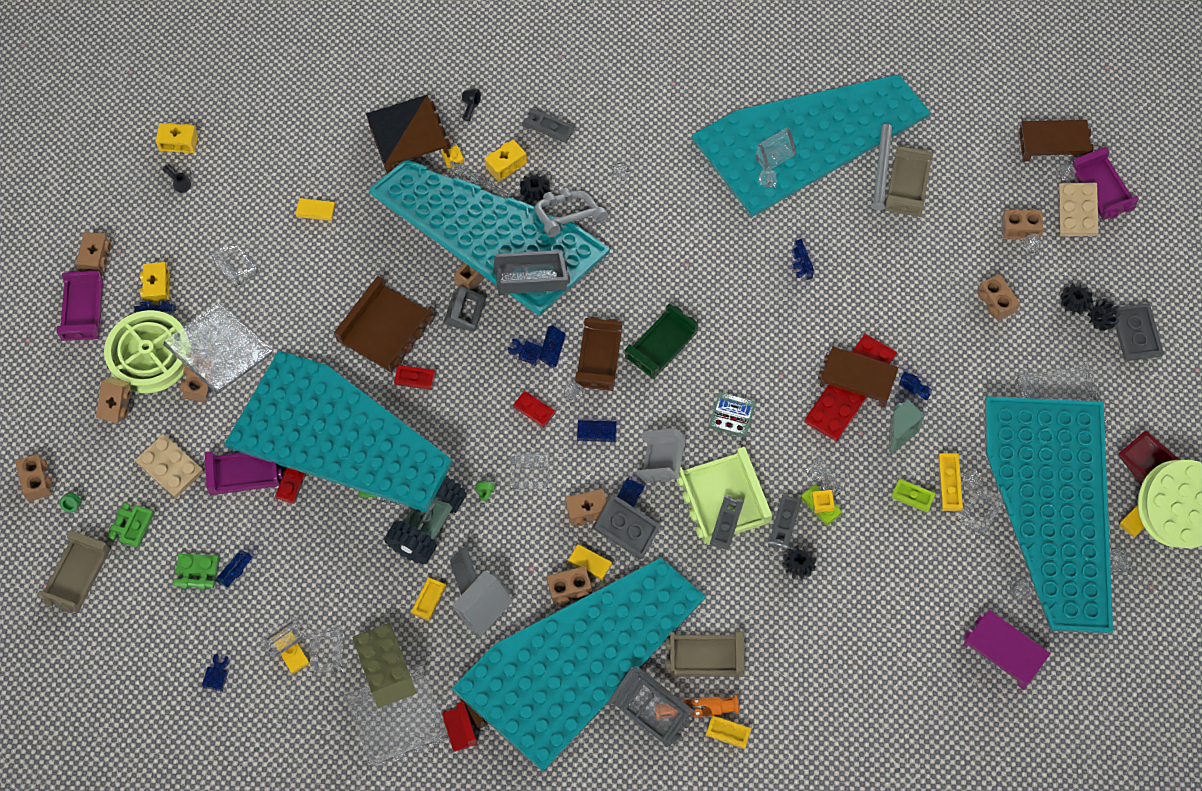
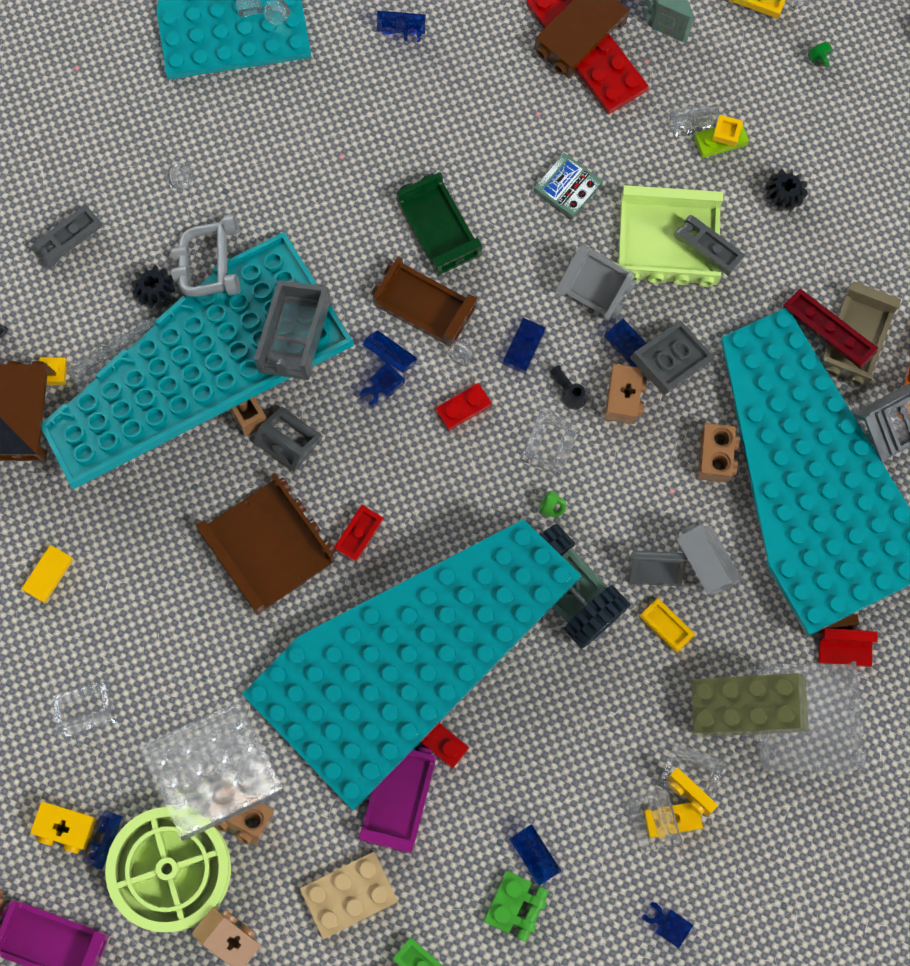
camera: 75 degrees left, 10 degrees up
yellow brick [484,139,527,182] -> none
yellow tile [568,544,612,581] -> none
dark grey plate [768,495,801,552] -> none
lime plate [891,479,936,513] -> none
none -> black bar [549,365,588,410]
none -> yellow plate [667,767,718,817]
none -> dark red plate [783,288,878,369]
none -> green tile [808,42,833,67]

